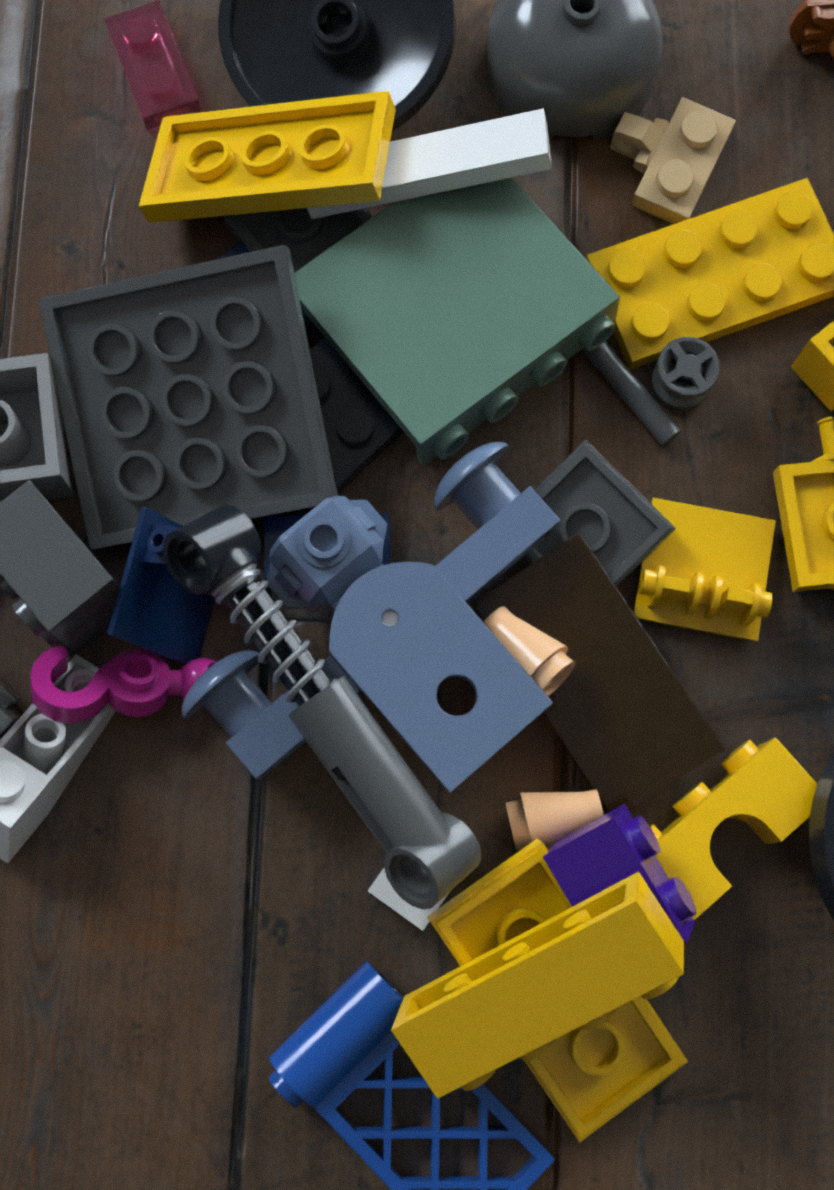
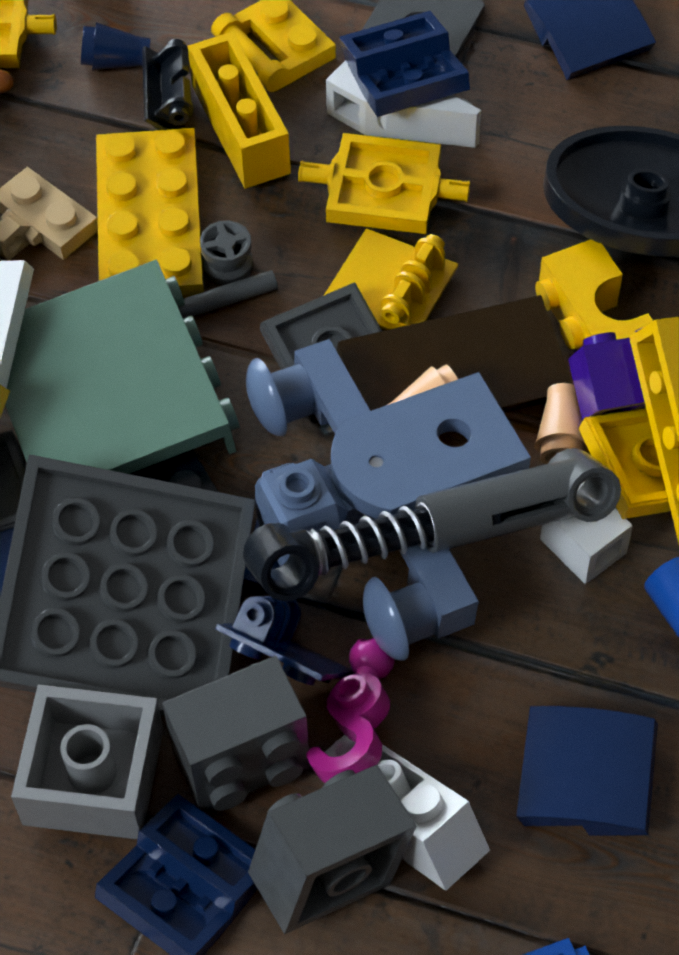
camera: 70 degrees left, 20 degrees down
none -> dark blue slope [516,706,658,836]

